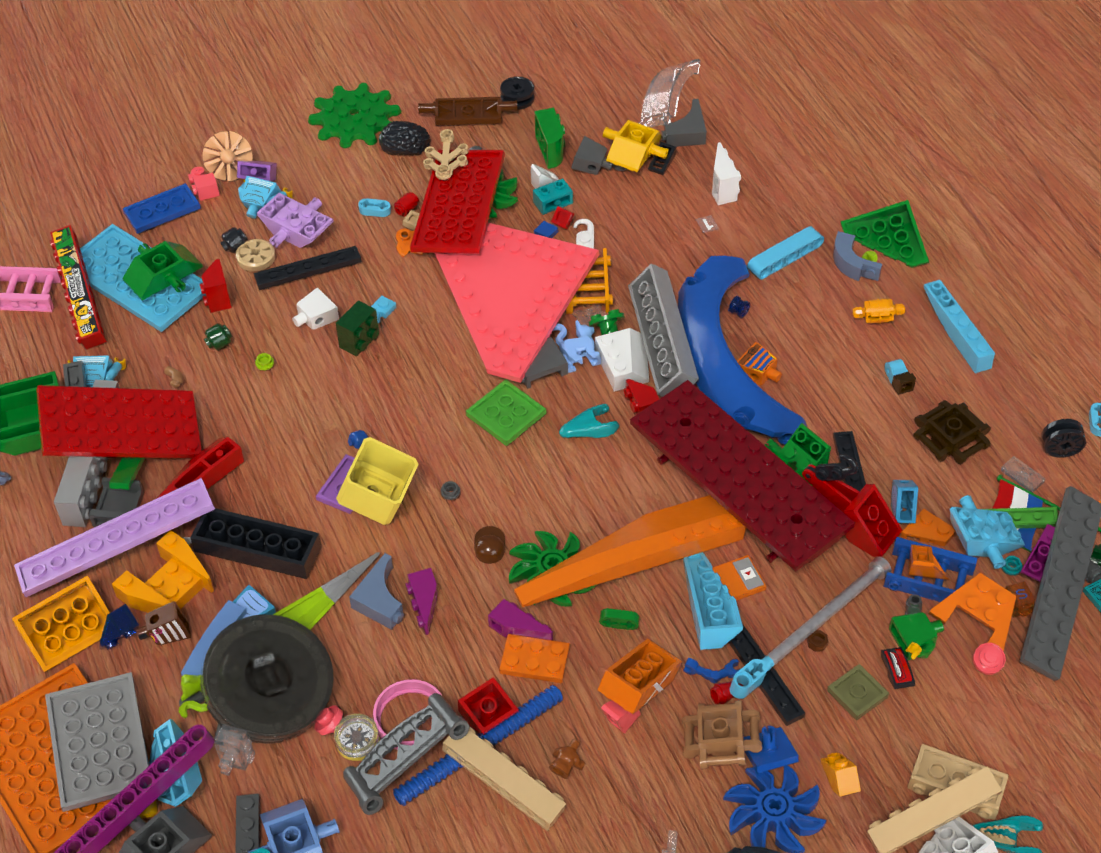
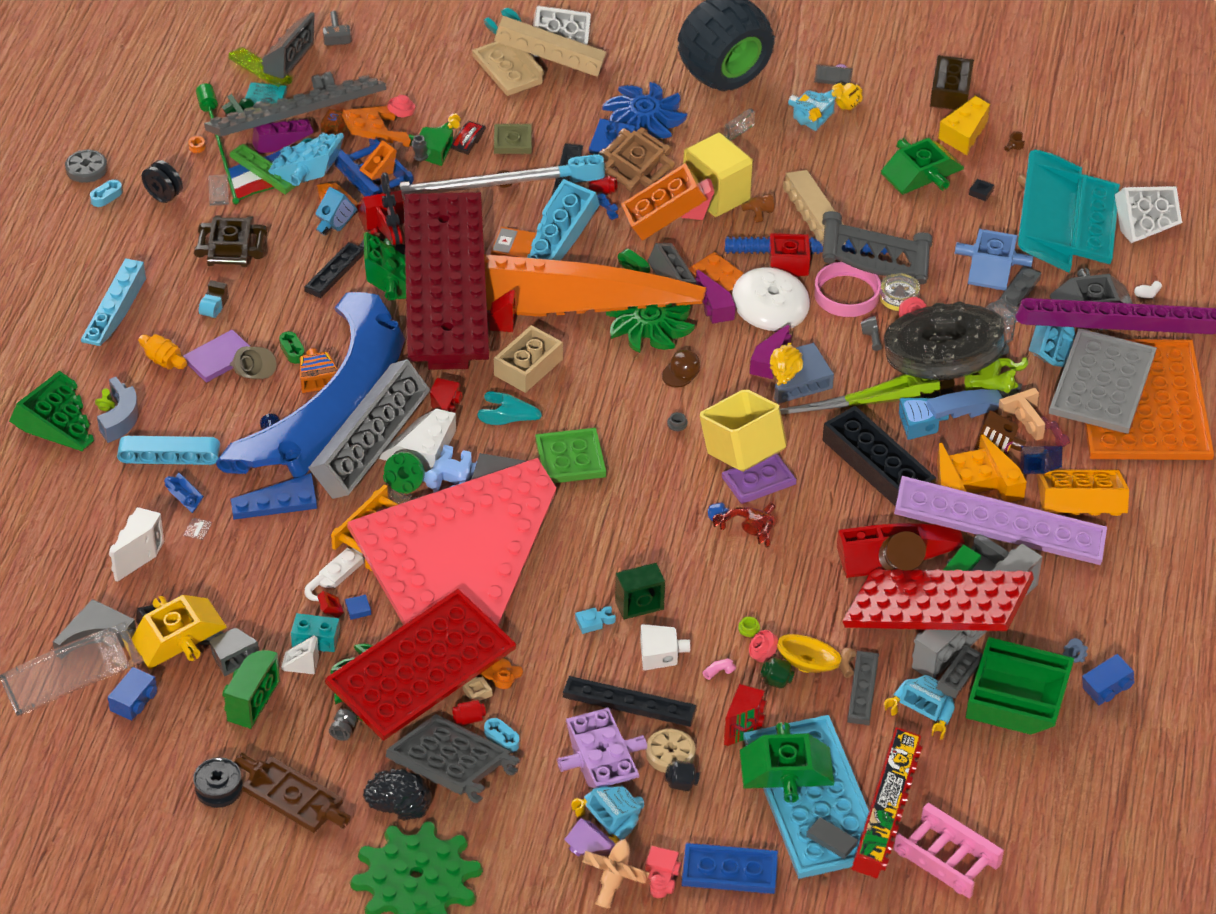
camera: 145 degrees left, 5 degrees down
tan plant [423,129,469,180] -> none
light orange slope [821,753,861,797] -> none
none -> brick [108,667,157,721]
none -> blue hinge [164,472,204,513]
none -> medium lavender tile [183,330,250,383]
none -> dark tan piece [230,346,277,379]
none -> blue wing [231,473,317,520]
none -> green beam [279,331,305,364]
none -> dark grey wheel [311,71,335,90]
none -> dark grey plate [385,714,520,803]
none -> red slope [487,290,516,332]
none -> tan brick [494,325,563,393]
none -> dark grey brick [648,243,696,284]
none -> light yellow plate [683,133,753,217]
none -> bright pink arm [703,658,736,680]
none -> clear red piece [713,502,777,547]
none -> white brick [732,267,810,331]
none -> coral plate [749,630,778,662]
none -> yellow hair [770,343,803,386]
none -> yellow dish [777,634,841,673]
none -> dark grey tile [806,817,858,859]
none -> dark grey tile [847,651,879,725]
none -> dark grey bar [861,316,882,351]
none -> reddish brown hat [879,531,926,571]
none -> light nougat bracket [998,388,1045,441]
none -> clear pink arm [1040,416,1070,449]

